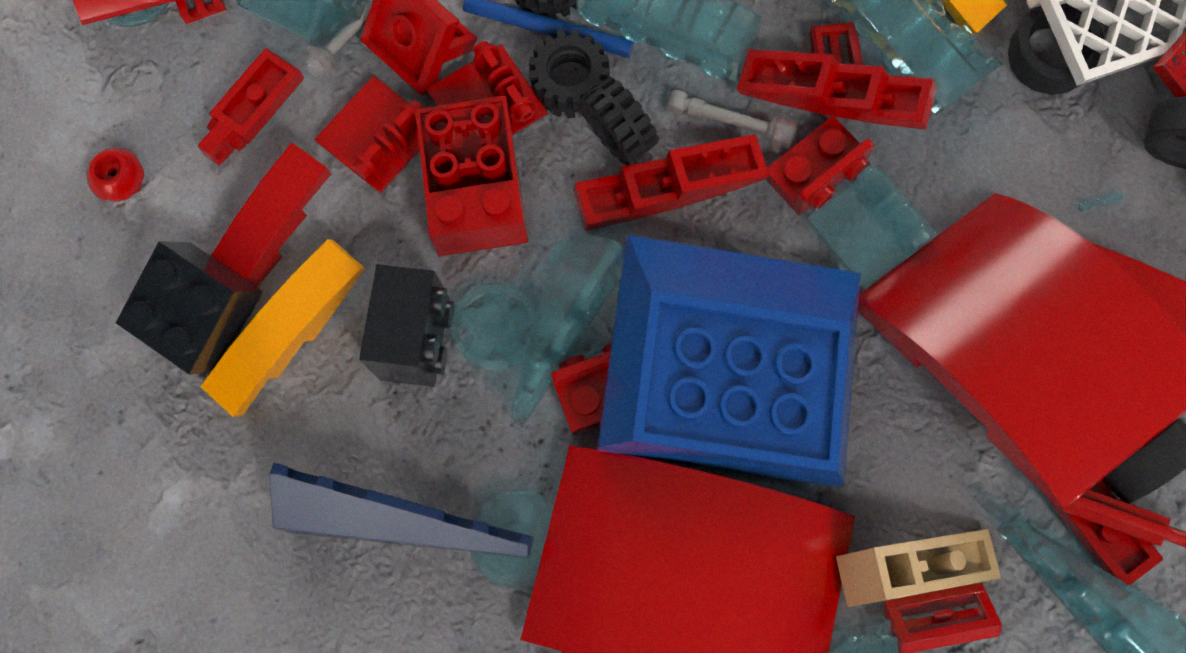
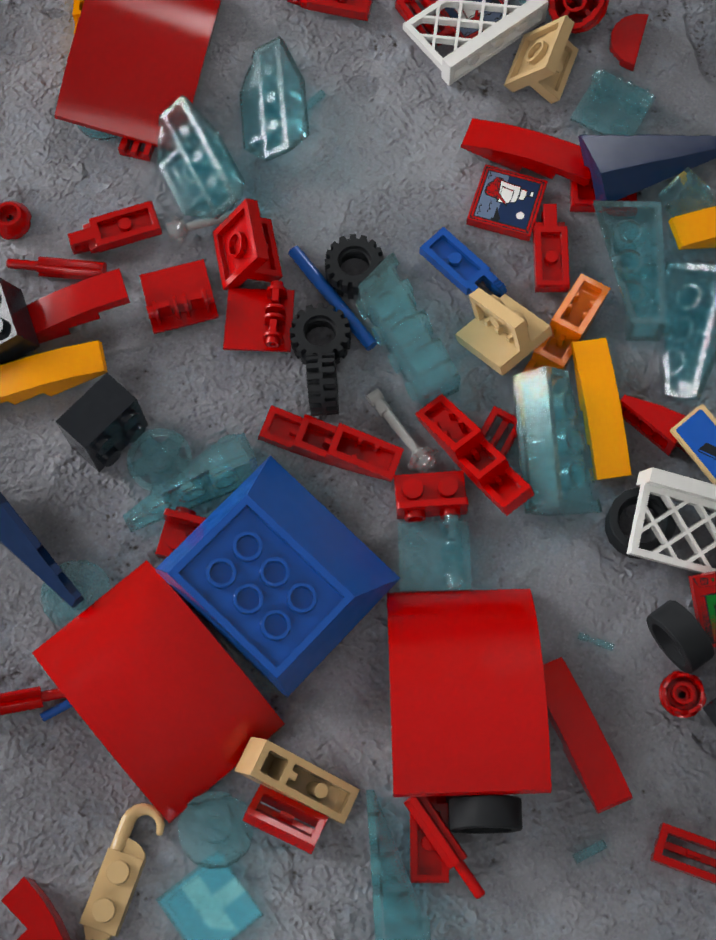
camera: 30 degrees right, 5 degrees down
red slope [415,95,529,257] -> none
none -> red axle [6,256,107,280]

